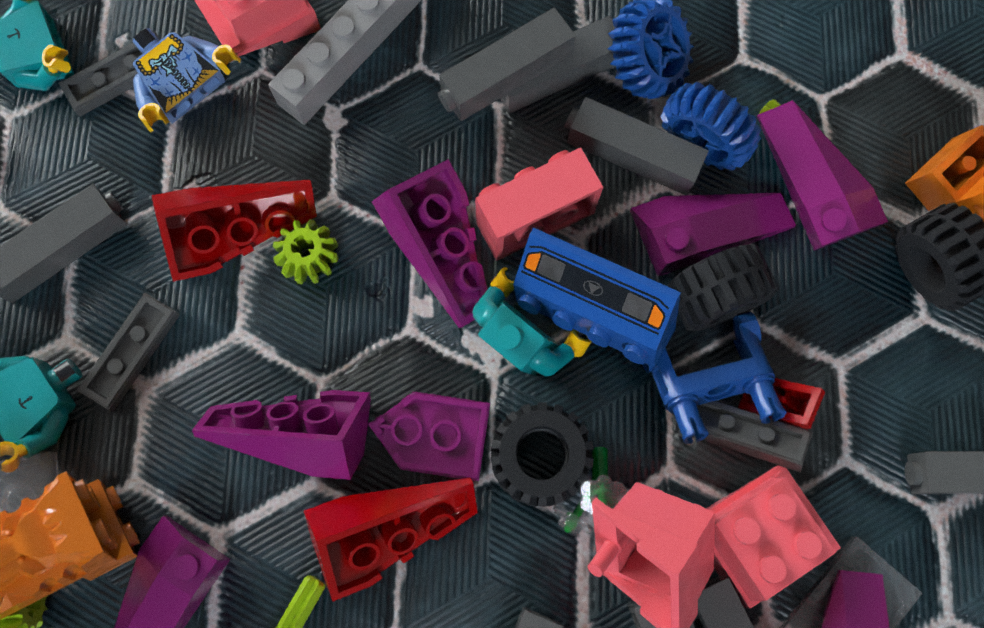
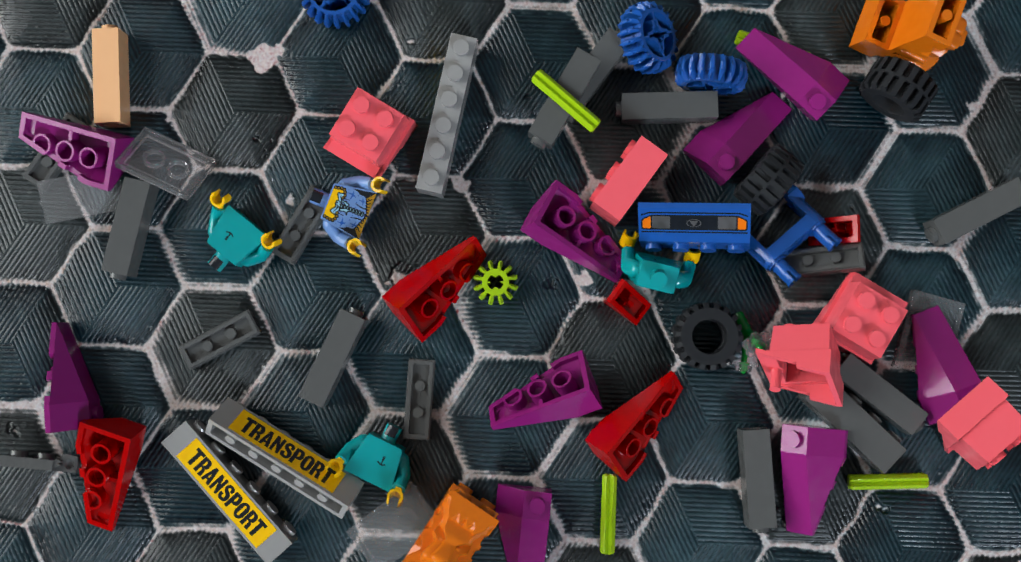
camera: 20 degrees left, 10 degrees up
magenta tile [368,391,490,482] -> none
none -> lime axle [532,69,601,132]
none -> red slope [603,279,652,326]

